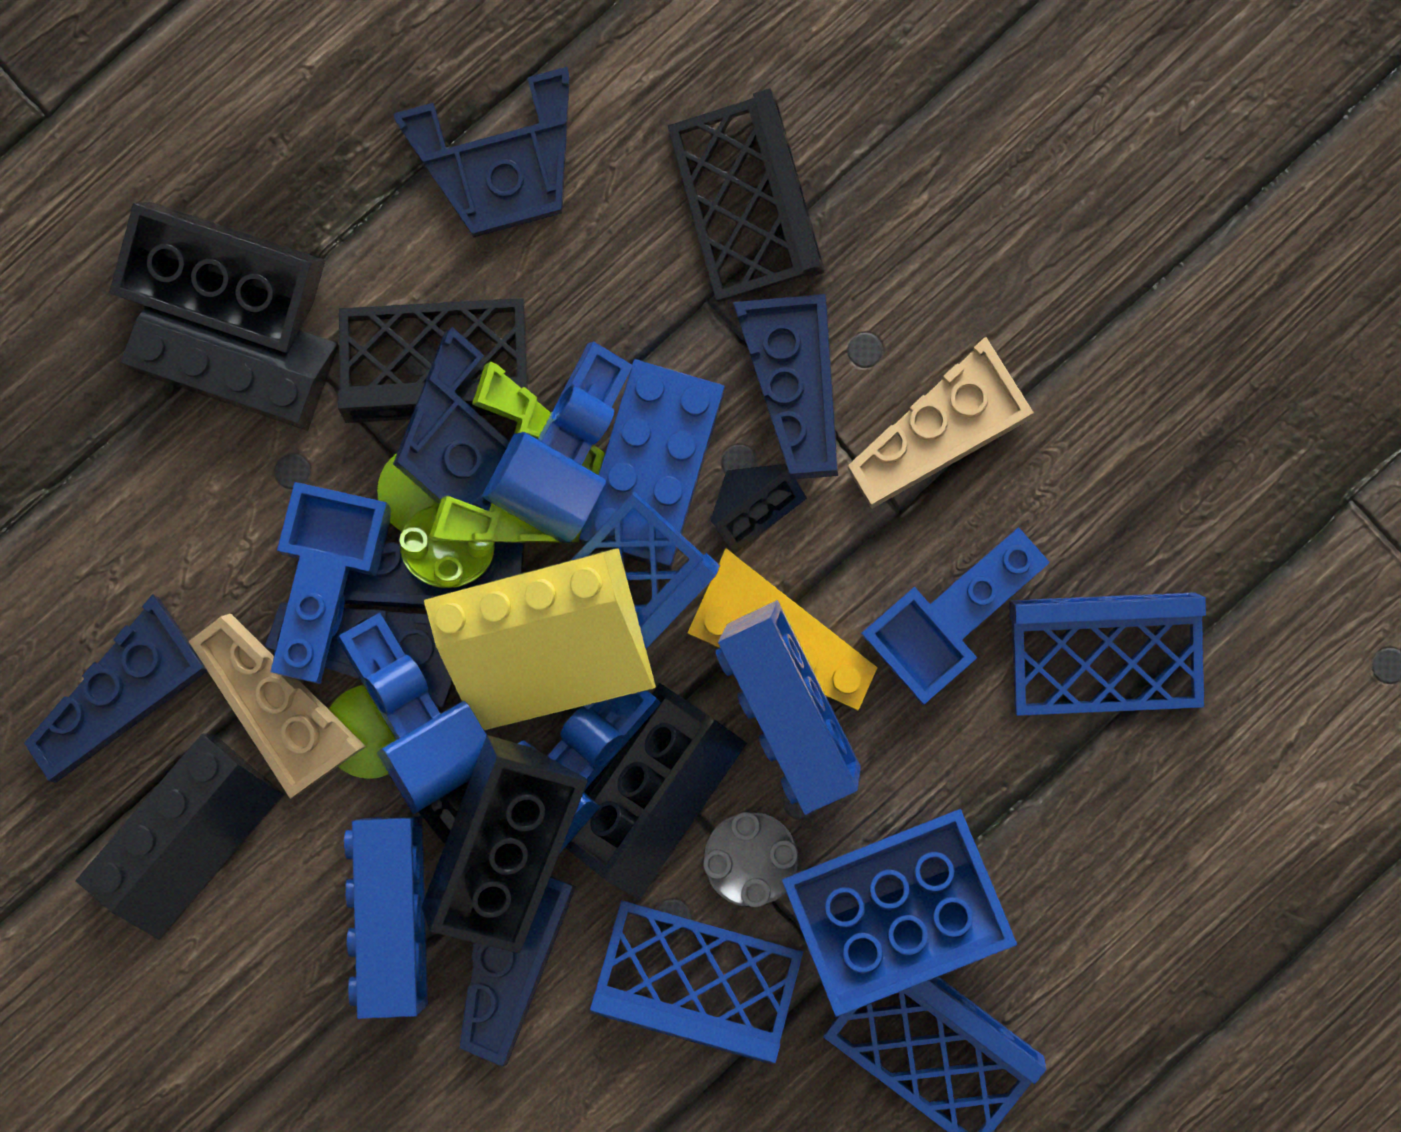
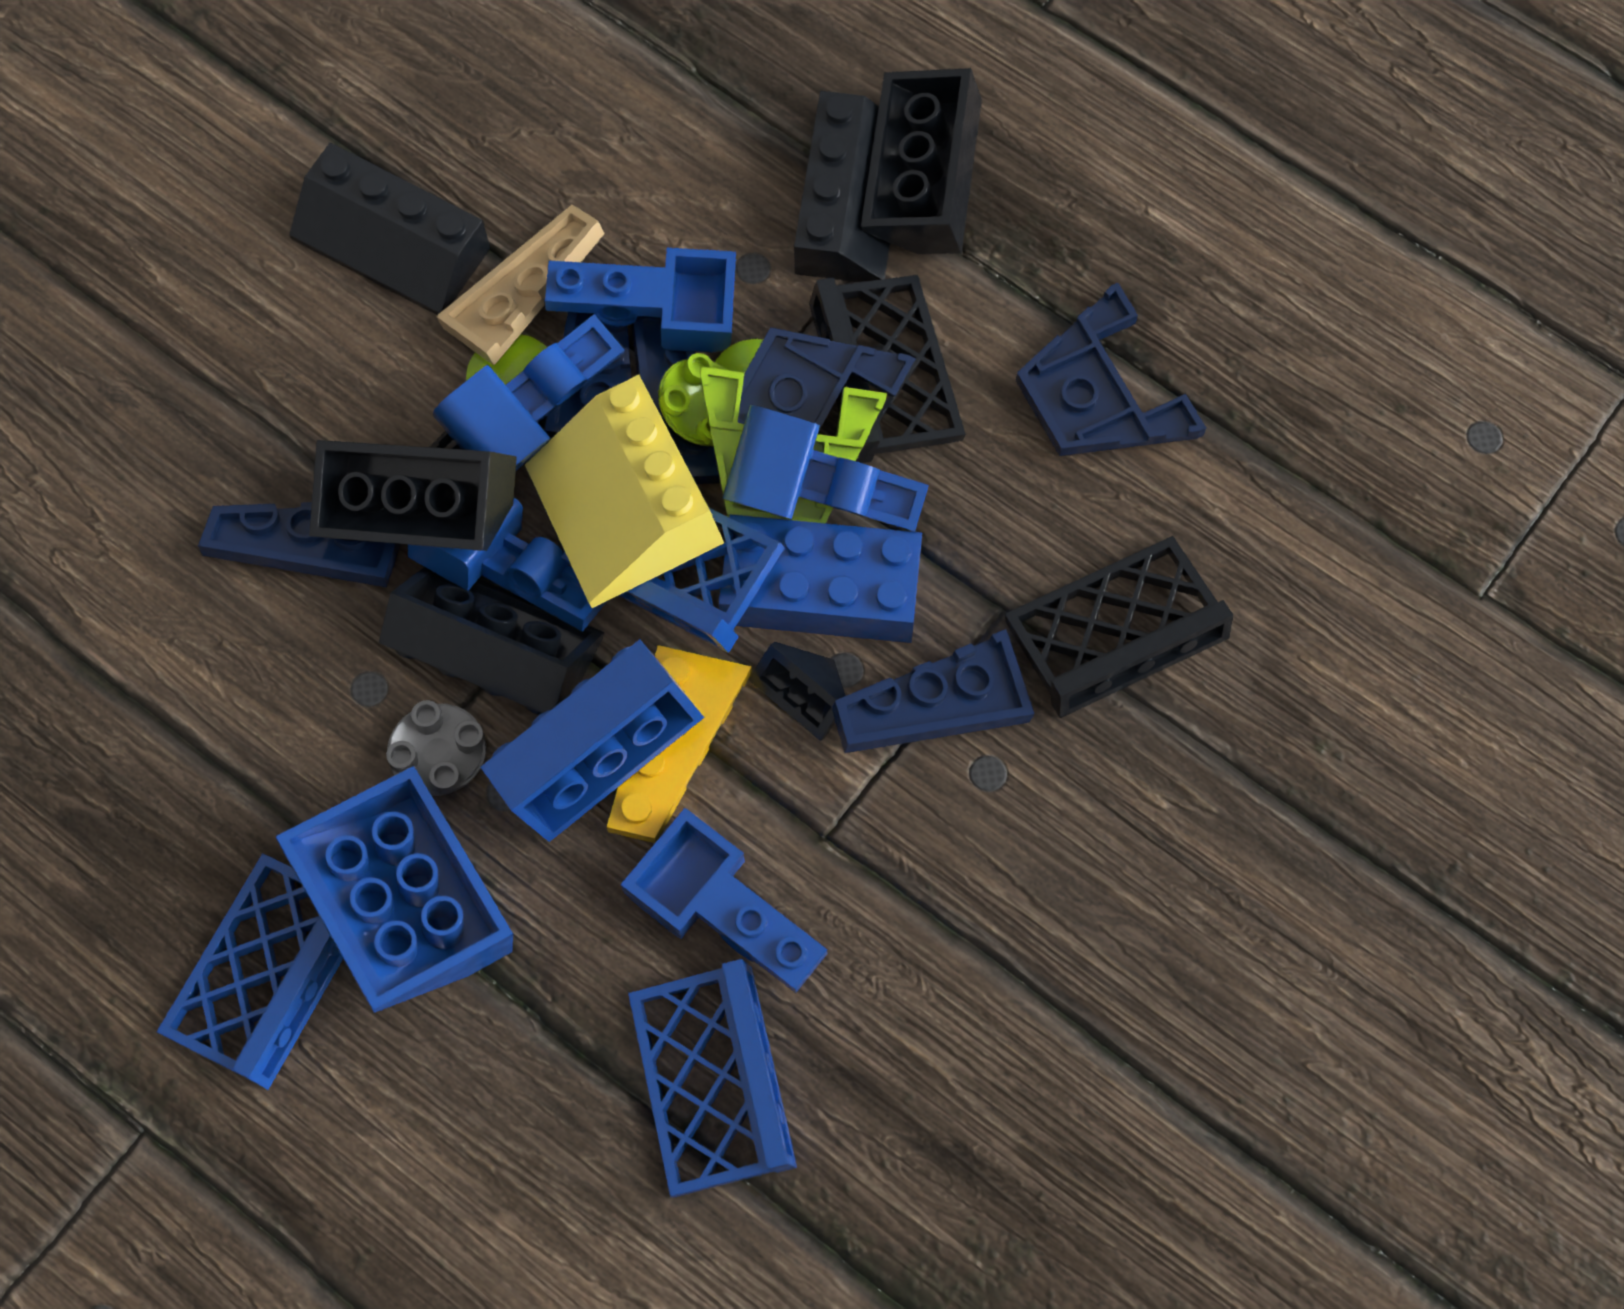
camera: 80 degrees right, 15 degrees down
dark blue wing [24,594,208,783] -> none
blue brick [344,816,428,1019] -> none
blue fence [590,900,803,1065] -> none
tan wing [848,336,1034,509] -> none

